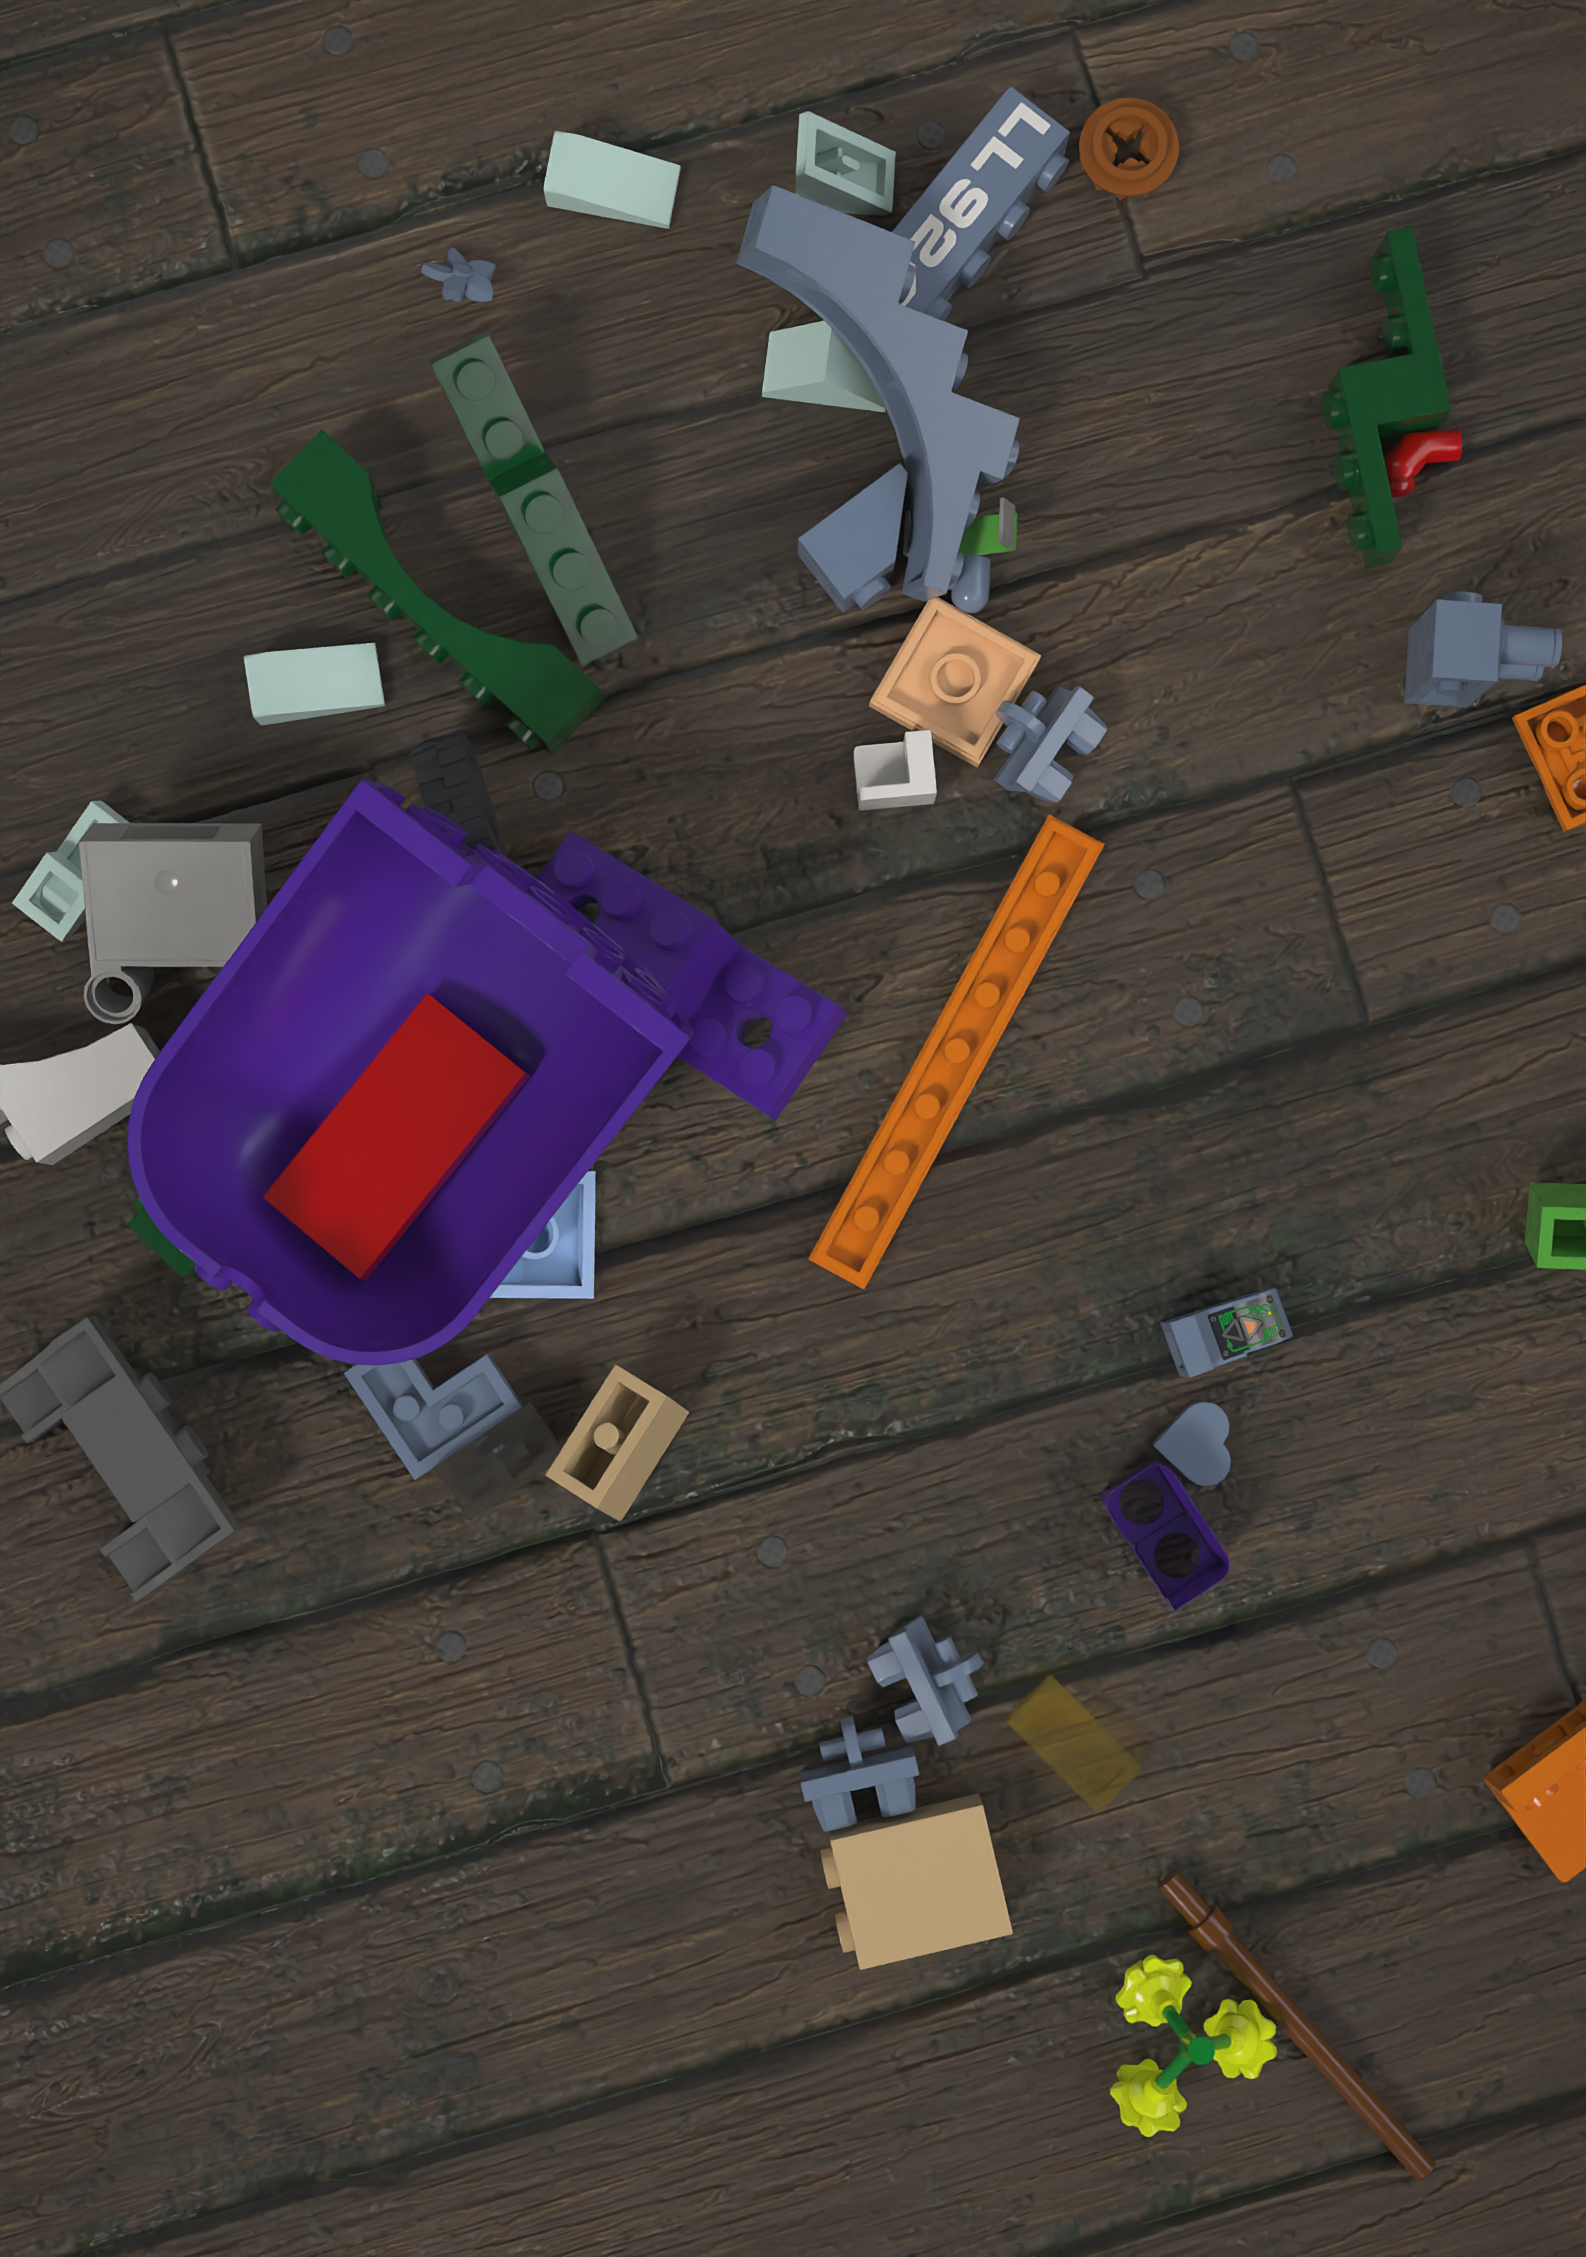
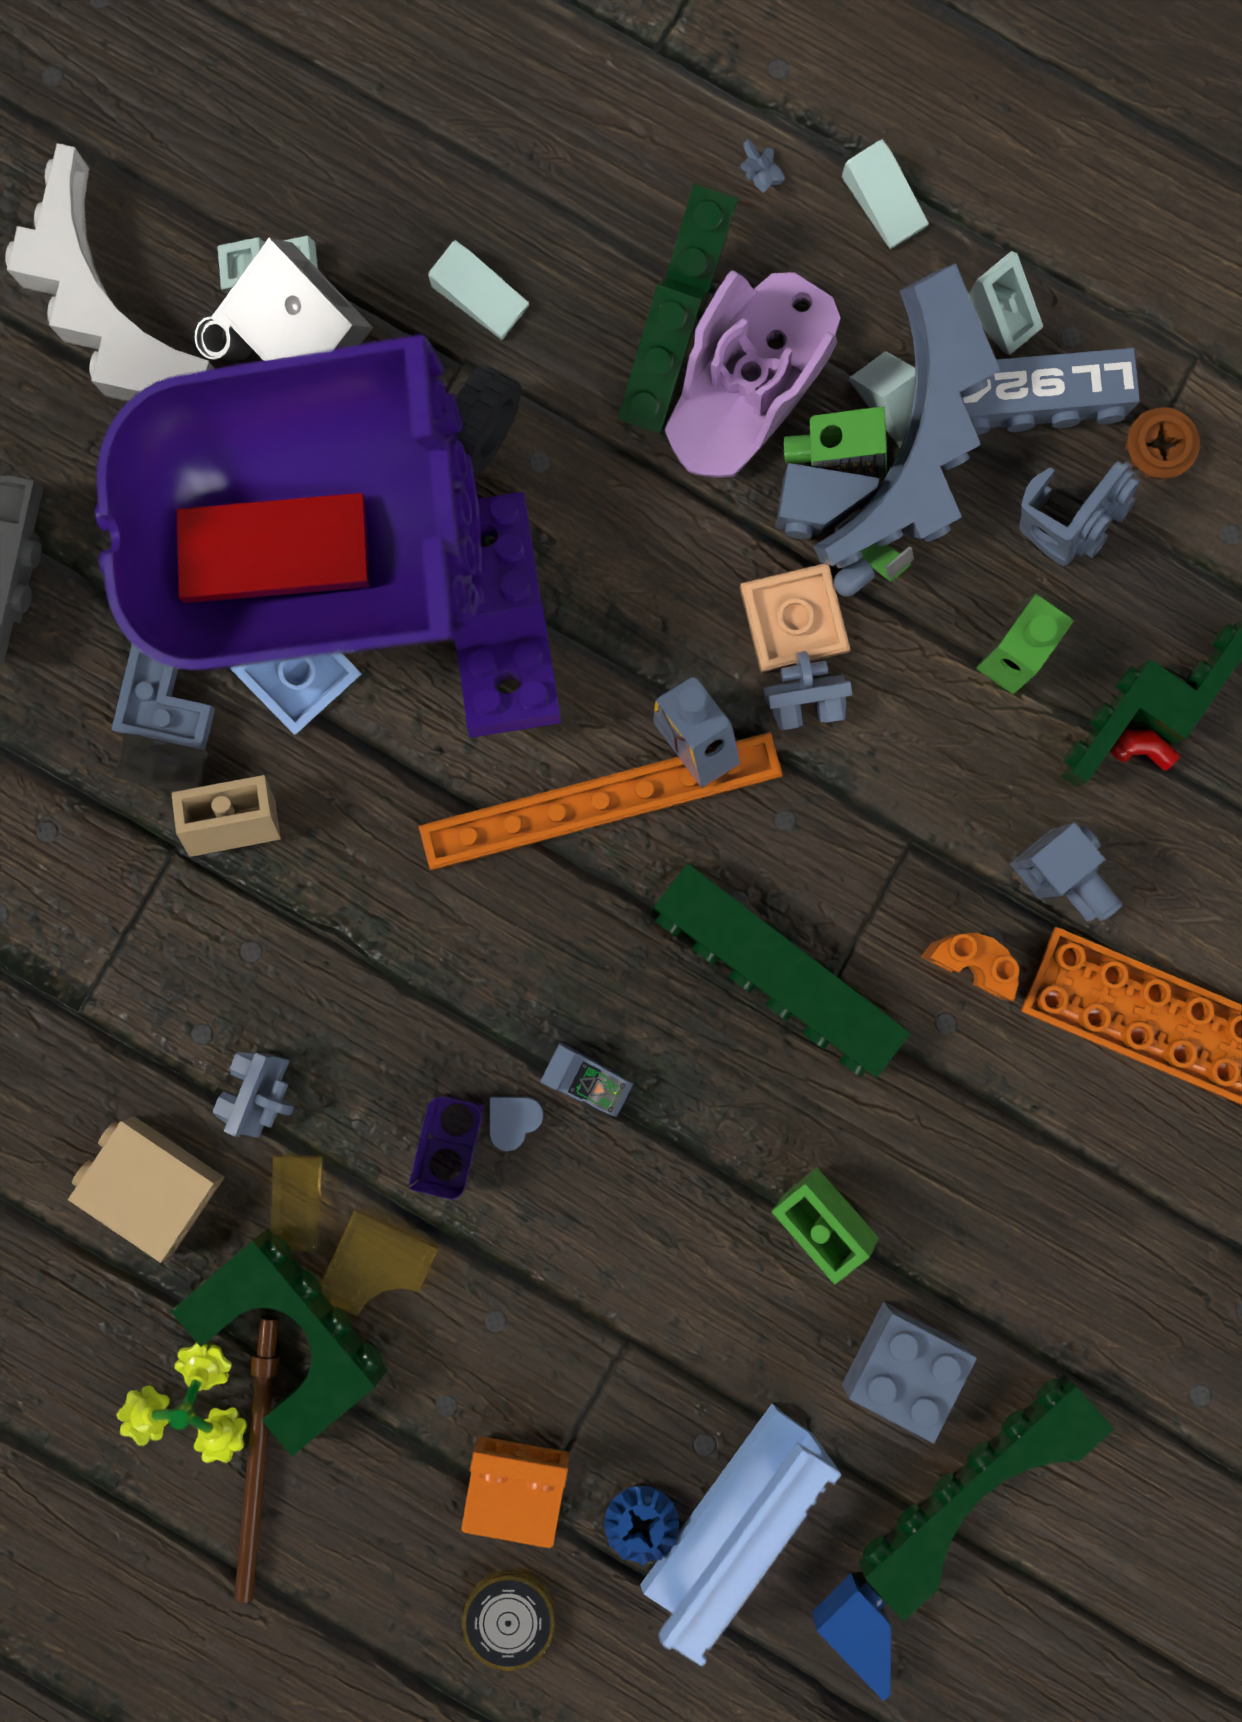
camera: 50 degrees right, 0 degrees up
dark green arch [269,429,604,755] -> none
sand blue hips [800,1716,919,1831] -> none
white panel [853,730,937,811] -> none
none -> dark green arch [171,1228,387,1456]
none -> clear yellow tile [321,1209,439,1316]
none -> sand blue torso [653,677,740,788]
none -> dark green brick [653,863,911,1078]
none -> lavender piece [665,270,841,478]
none -> bright green torso [784,407,887,478]
none -> orange cylinder [921,933,1019,1001]
none -> bright green torso [976,594,1073,695]
none -> sand blue piece [1019,461,1141,566]

